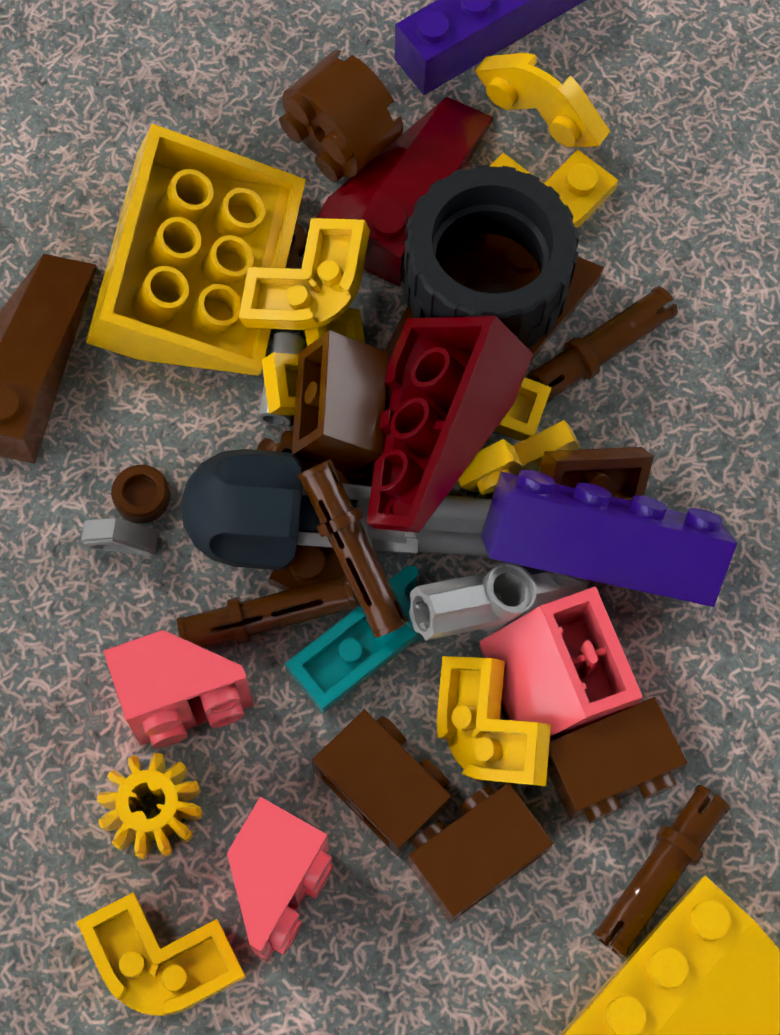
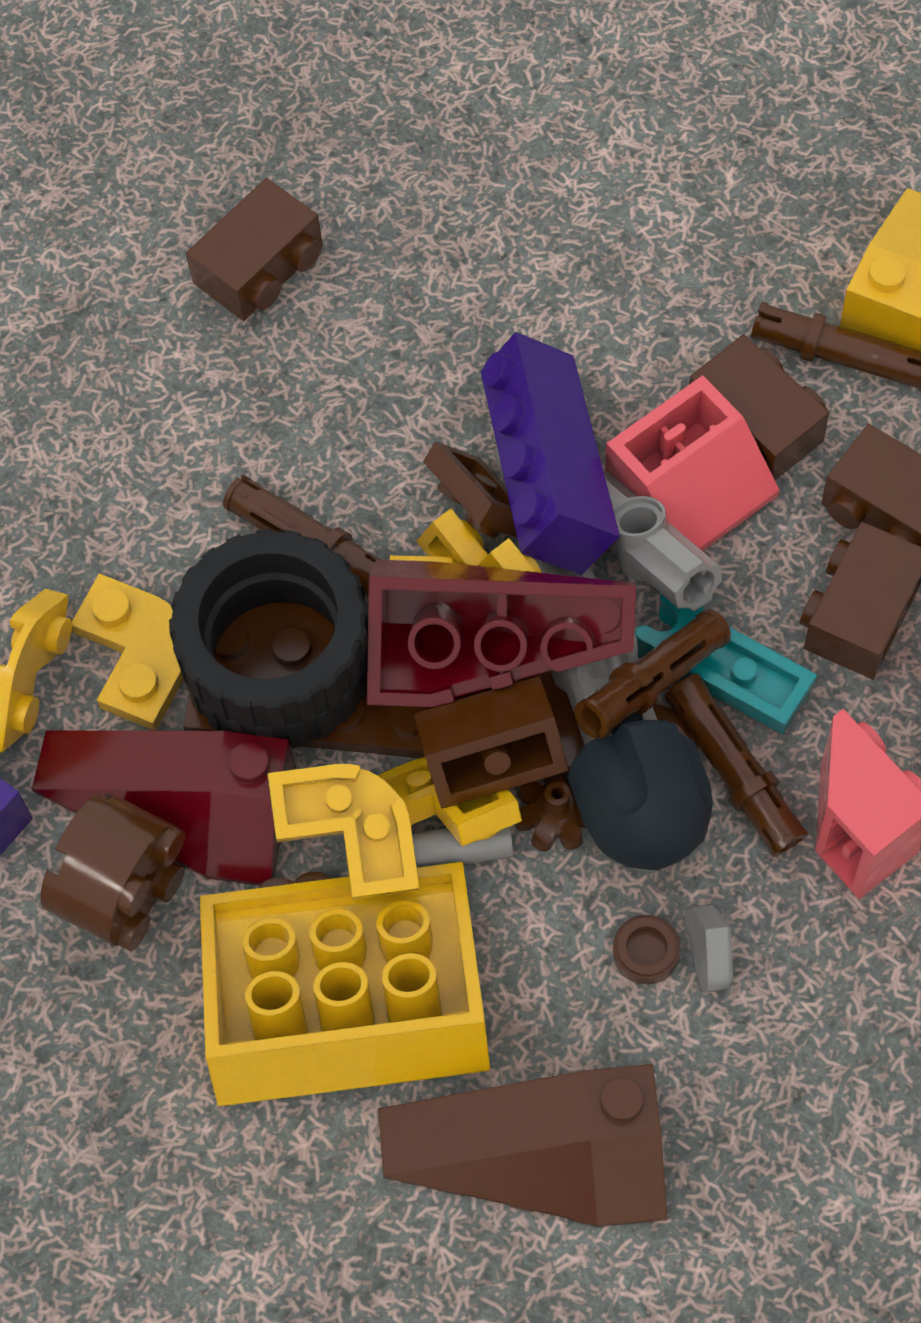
camera: 100 degrees left, 5 degrees down
yellow plate [436,656,551,786] -> none

